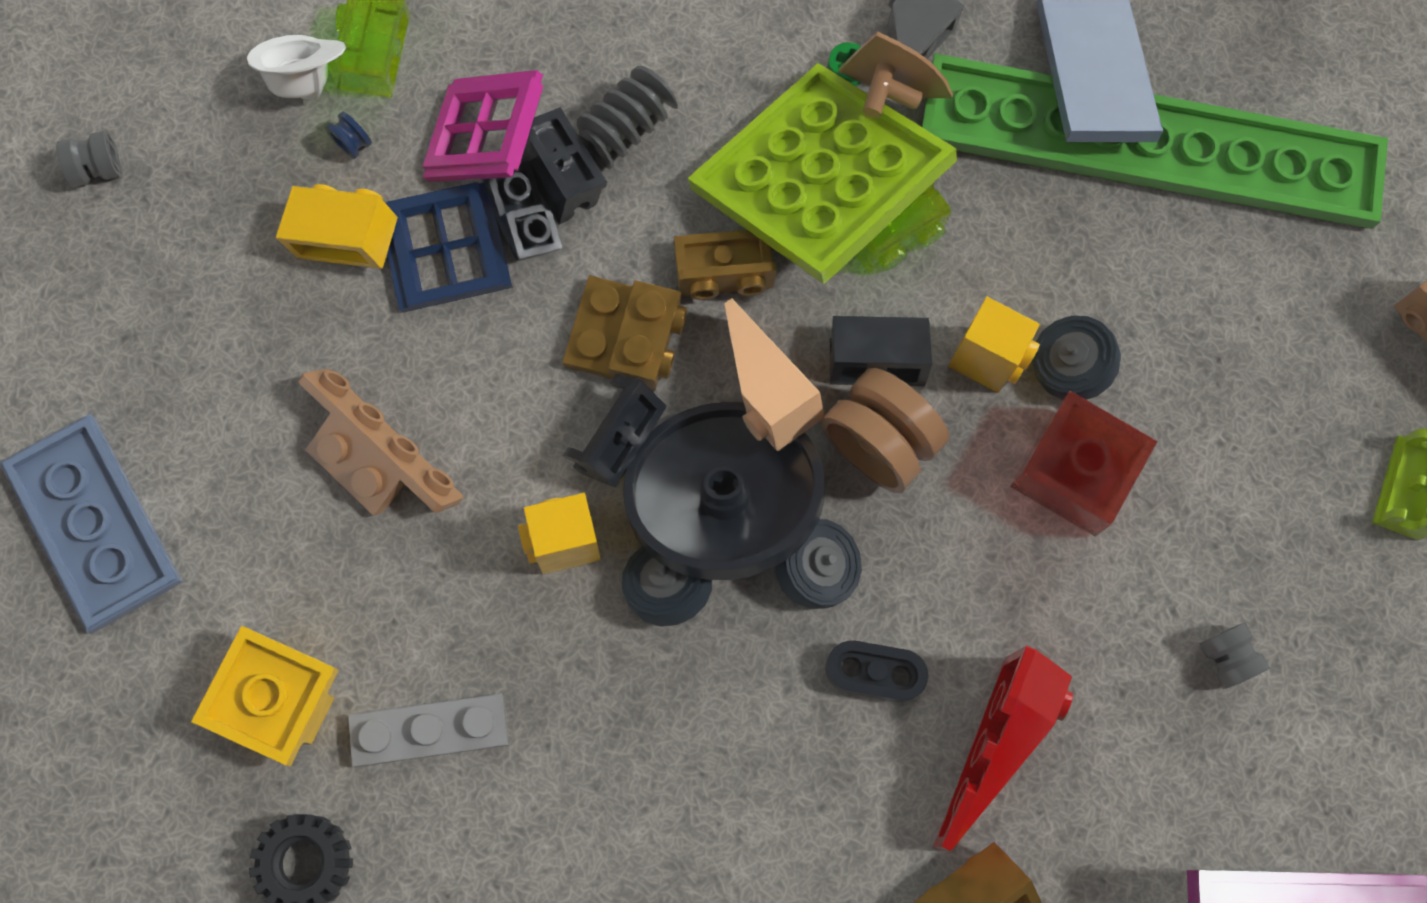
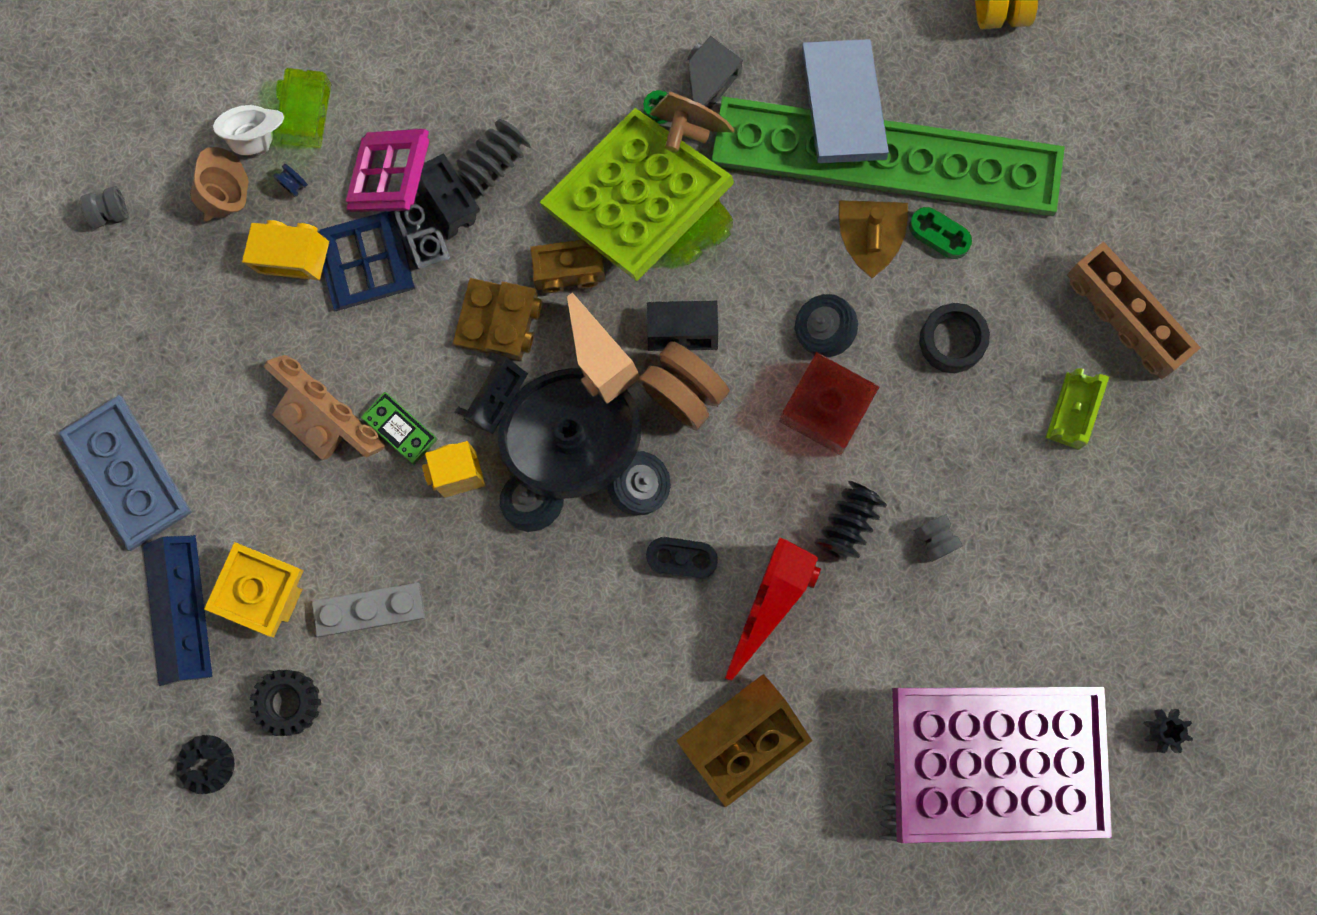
camera: 10 degrees right, 5 degrees up
yellow brick [948,296,1040,393] -> none
none -> dark blue panel [143,535,213,686]
none -> medium nougat piece [190,147,249,221]
none -> tile [361,392,438,465]
none -> black piece [815,481,887,561]
none -> pearl gold shield [839,200,908,278]
none -> green beam [909,207,972,259]
none -> black tyre [919,303,990,373]

